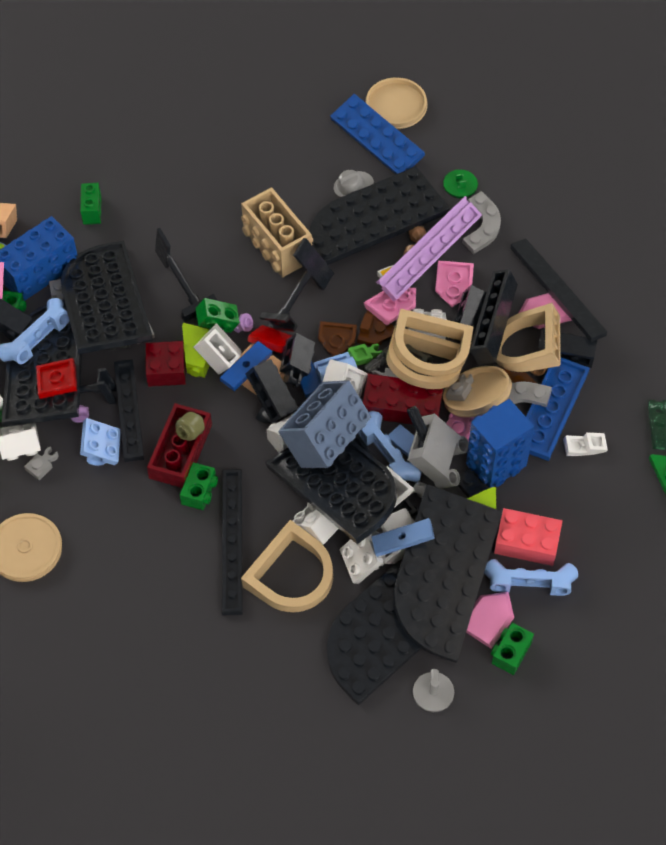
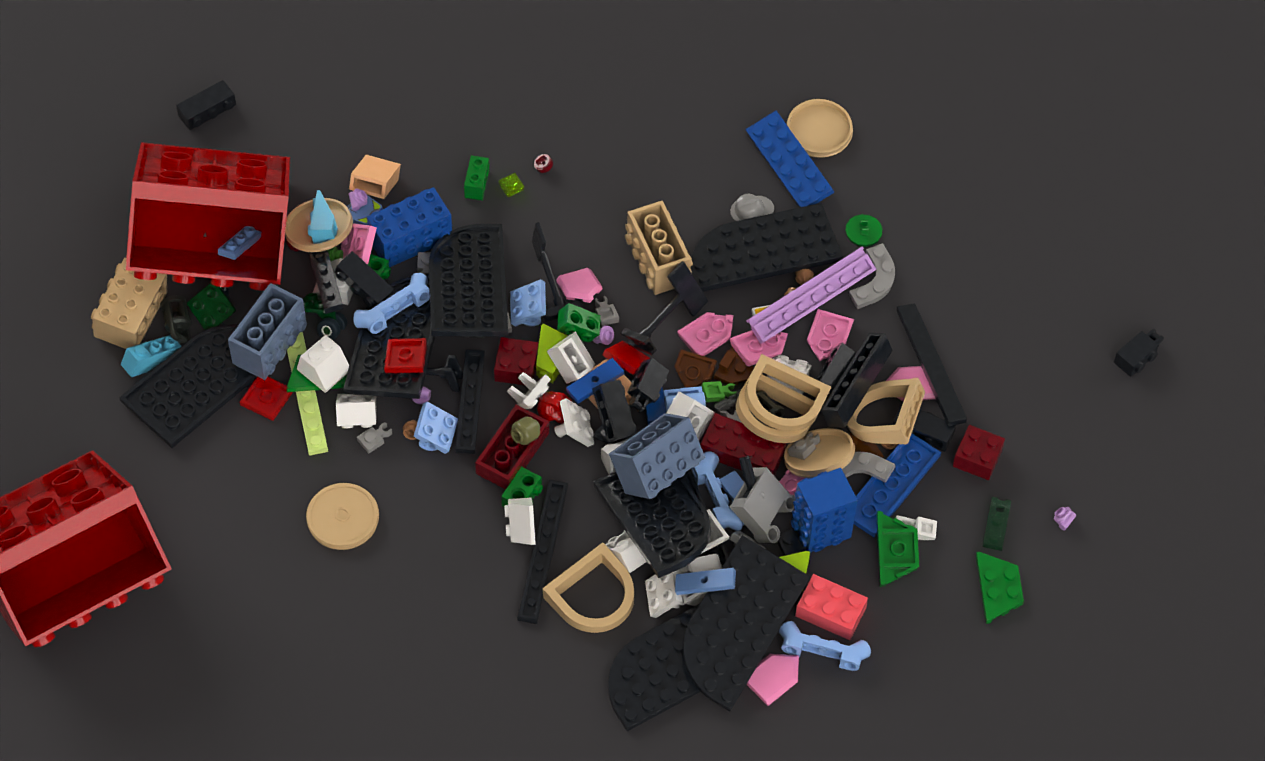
camera: 10 degrees right, 0 degrees up
light grey shield [413,669,455,712] -> none
green brick [491,623,534,675] -> none
none -> medium nougat plate [403,419,417,440]
none -> clear neon green plate [499,173,524,197]
none -> white slope [504,498,536,545]
none -> white plate [507,372,551,410]
none -> light blue plate [510,279,546,327]
none -> dark red tile [534,154,553,173]
none -> red hair [537,391,572,424]
none -> white plate [555,398,594,447]
none -> bright pink tile [556,268,603,303]
none -> light grey plate [595,296,619,326]
none -> bright pink tile [677,312,734,356]
none -> green wing [876,511,919,587]
none -> dark red brick [953,425,1005,481]

